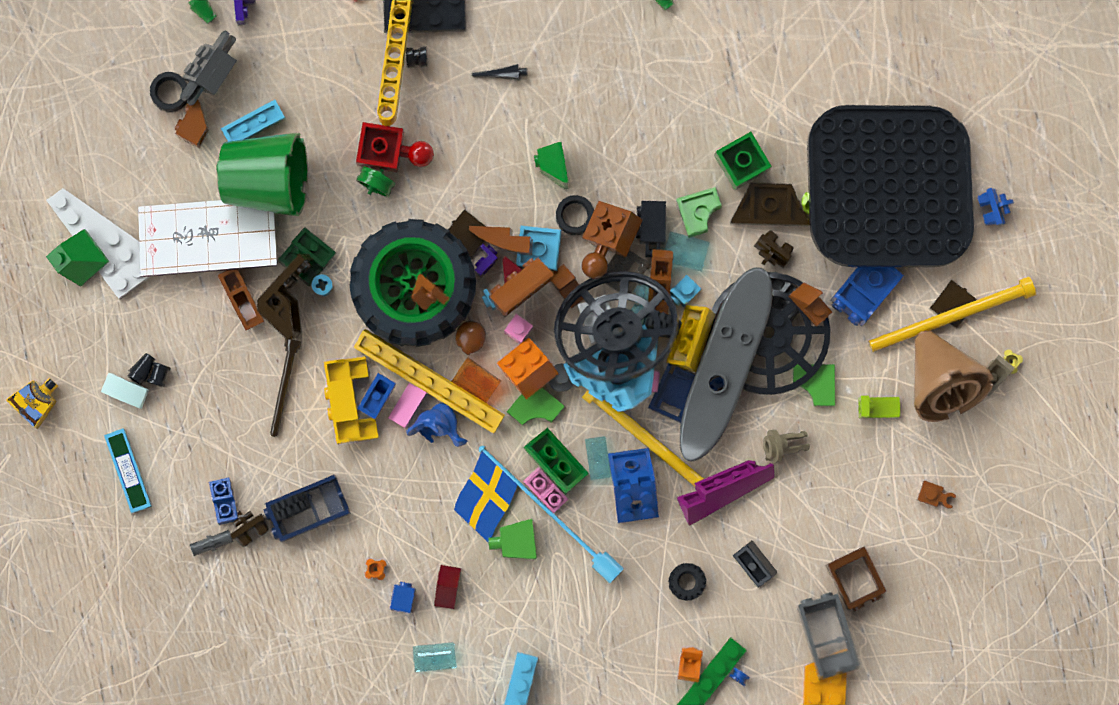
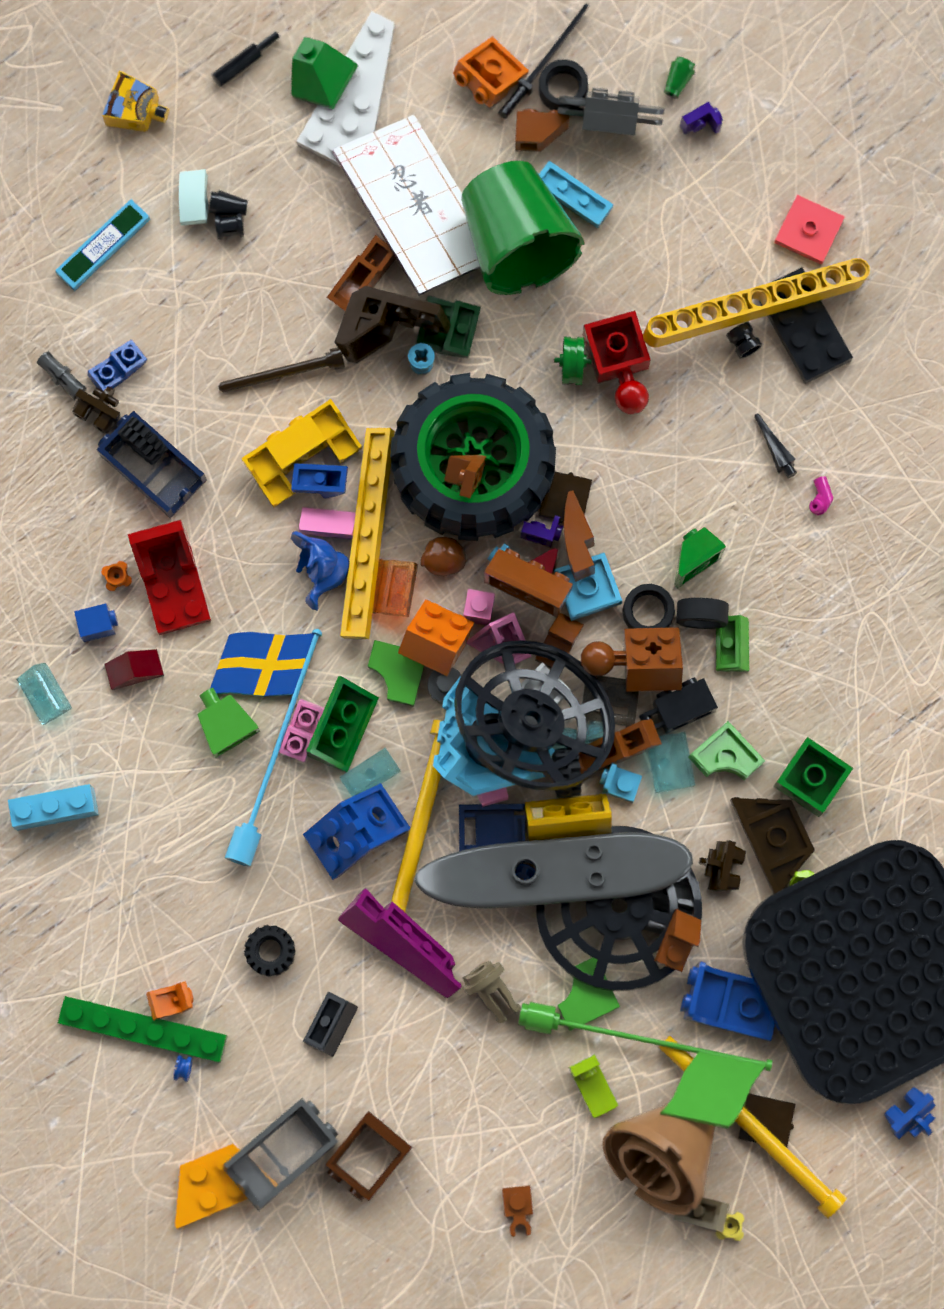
camera: 70 degrees right, 5 degrees down
none -> red bracket [127,520,211,635]
none -> black axle [211,32,280,87]
none -> orange plate [453,36,529,108]
none -> bright pink slope [466,612,531,664]
none -> black sword [498,3,590,119]
none -> bright green flag [518,1002,773,1128]
none -> black tyre [676,597,729,629]
none -> bright green slope [716,615,749,672]
none -> dark pink arm [809,476,833,515]

